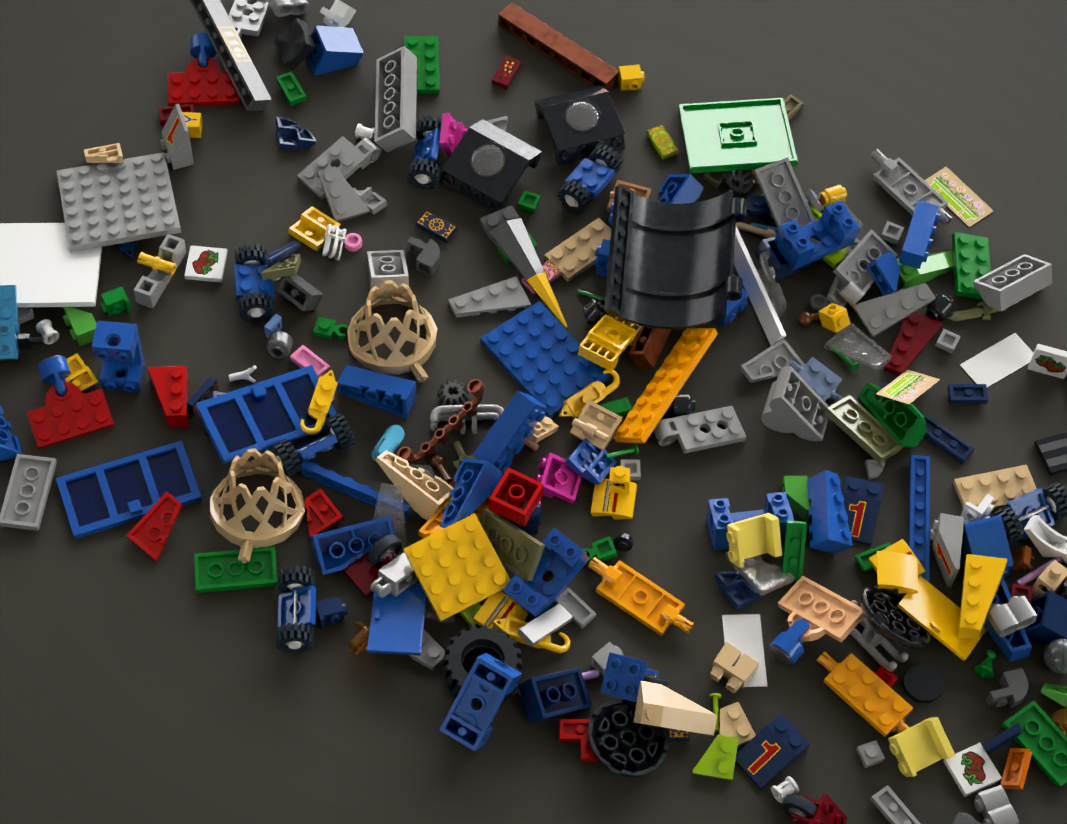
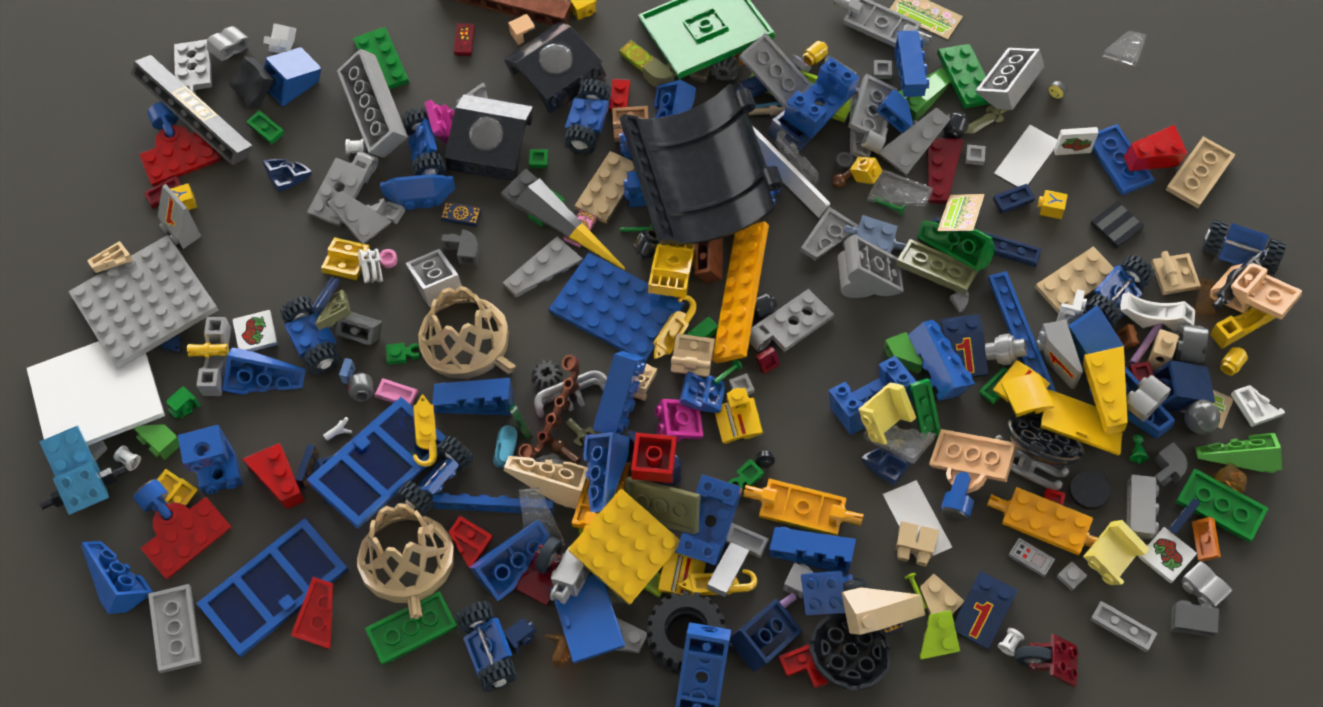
camera: 15 degrees left, 5 degrees up
none -> blue wedge [222,347,306,394]
none -> blue wedge [380,174,455,210]
none -> light nougat panel [508,14,535,45]
none -> dark green tile [509,403,533,440]
none -> red plate [609,79,630,112]
none -> olive brick [642,57,677,88]
none -> dark red tile [755,347,780,374]
none -> blue wedge [769,527,856,575]
none -> light grey piece [985,334,1027,365]
none -> light grey tile [1008,538,1055,577]
none -> yellow brick [1037,190,1068,219]
none -> tile [1048,81,1067,99]
none -> light grey brick [1126,475,1159,541]

